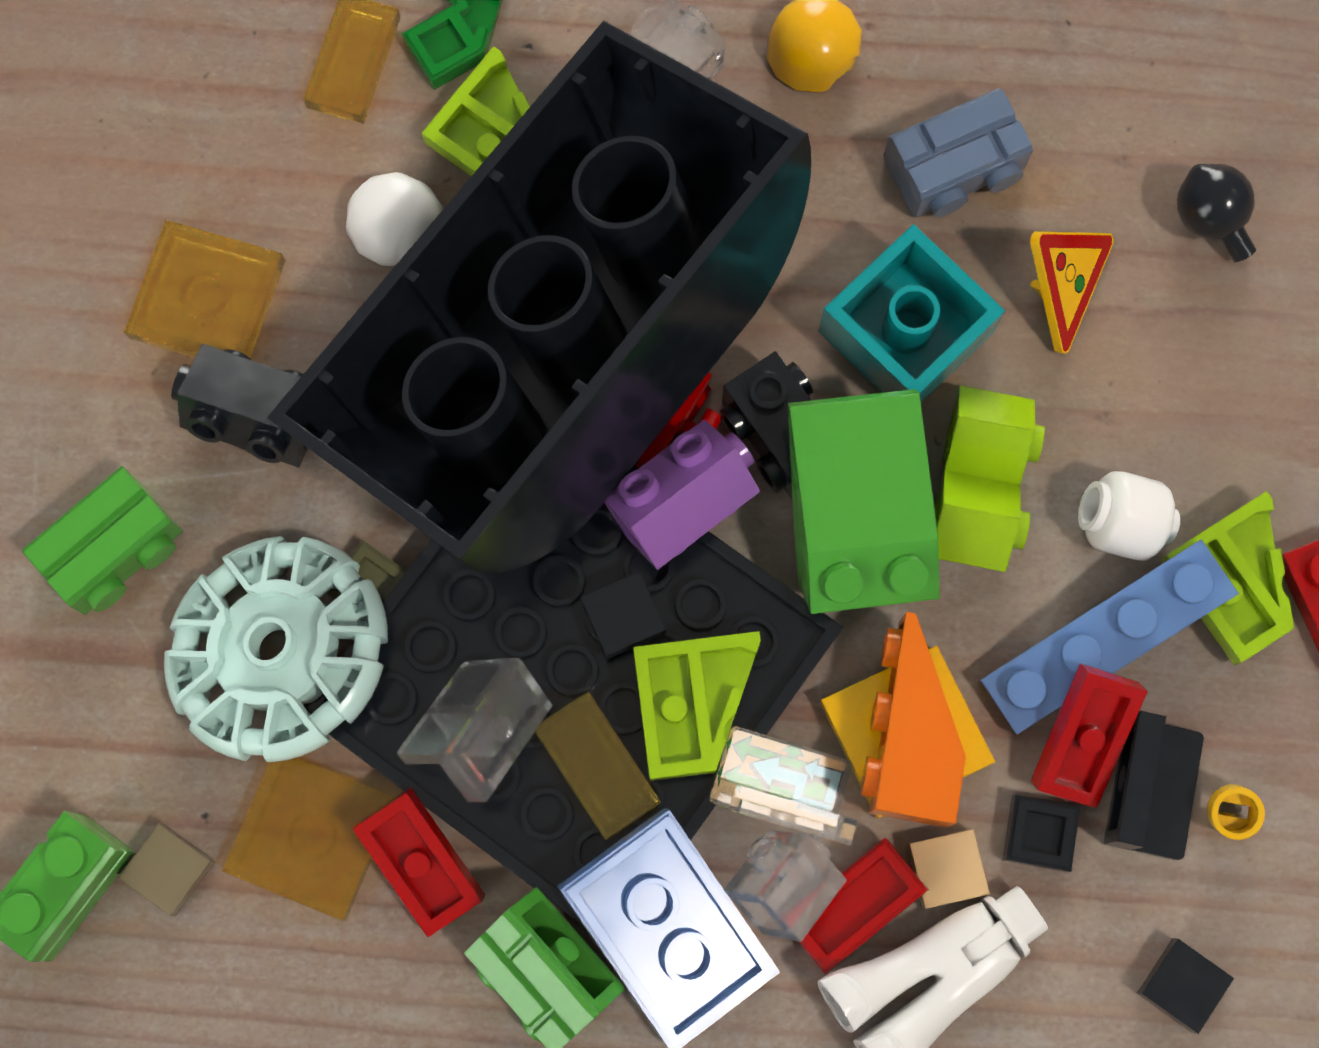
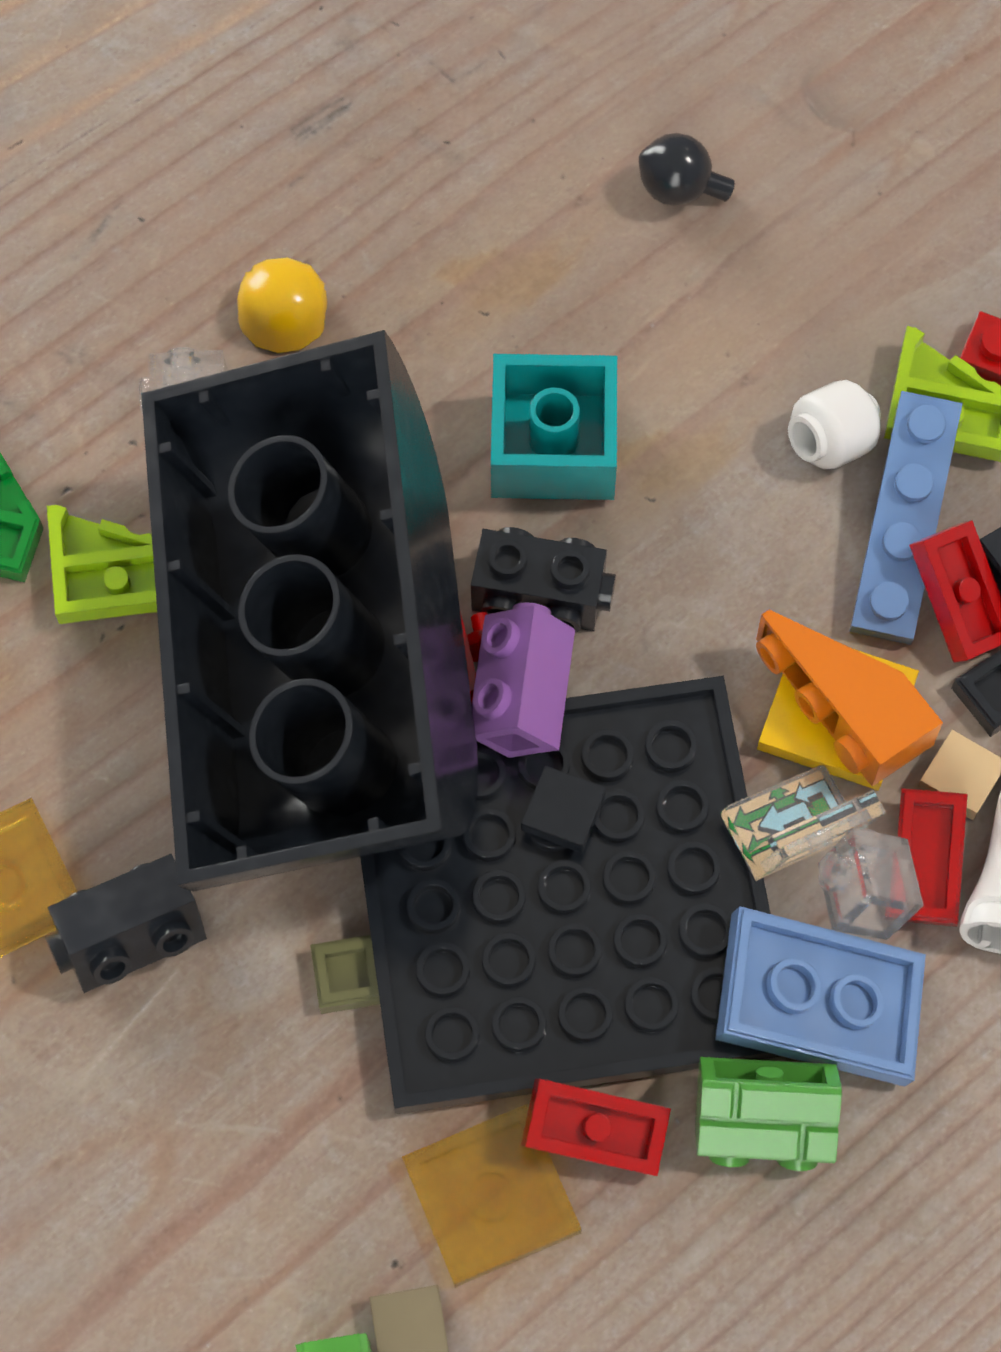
camera: 45 degrees left, 10 degrees down
bright green brick [22,466,183,615] -> none
light aqua plate [164,536,388,763] -> none
white hair [346,172,444,266] -> none
clear panel [397,658,553,802] -> none
clear yellow tile [533,692,661,840] -> none
lime wing [633,631,761,781] -> none
bright green slope [787,389,940,614] -> none
sand blue brick [883,88,1033,218] -> none
lime brick [934,385,1045,572] -> none
piece [1030,231,1114,354] -> none

